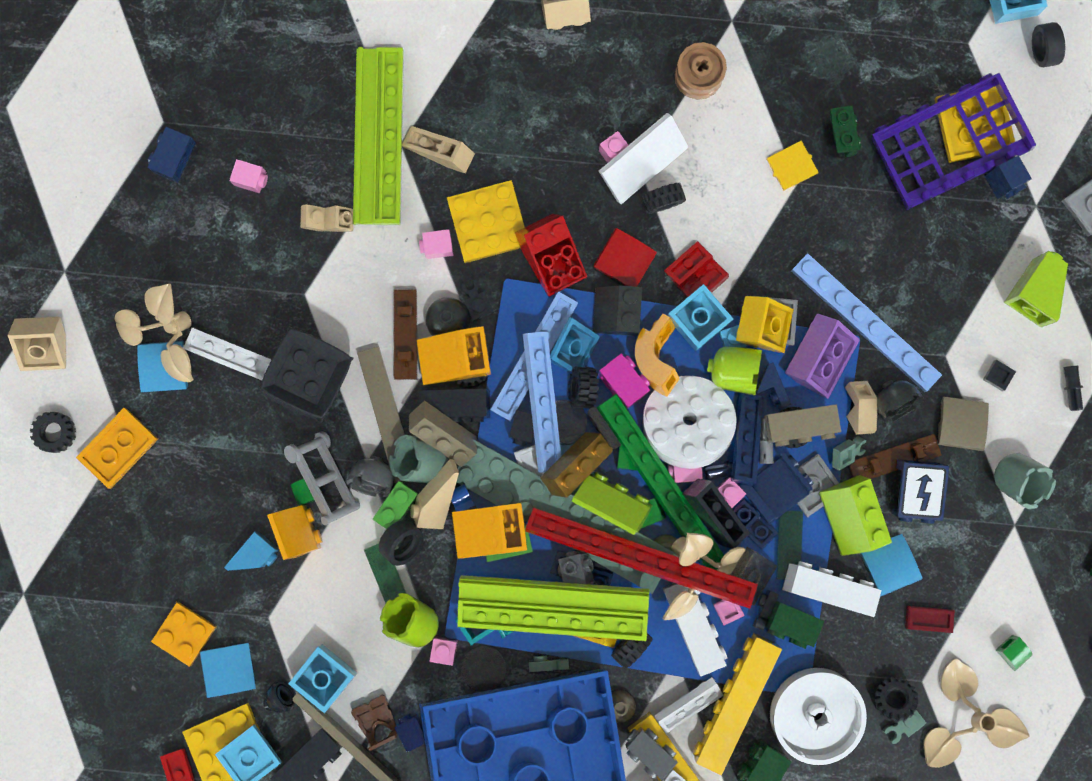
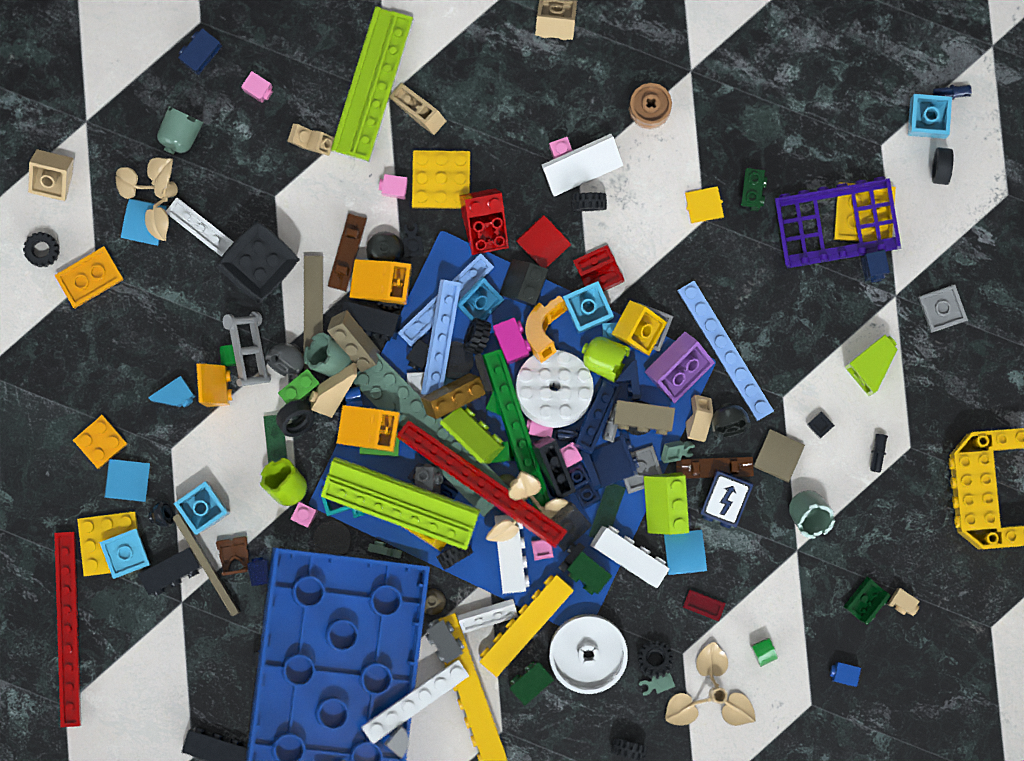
camera: 20 degrees right, 0 degrees up
none -> sand green cylinder [157,106,204,155]

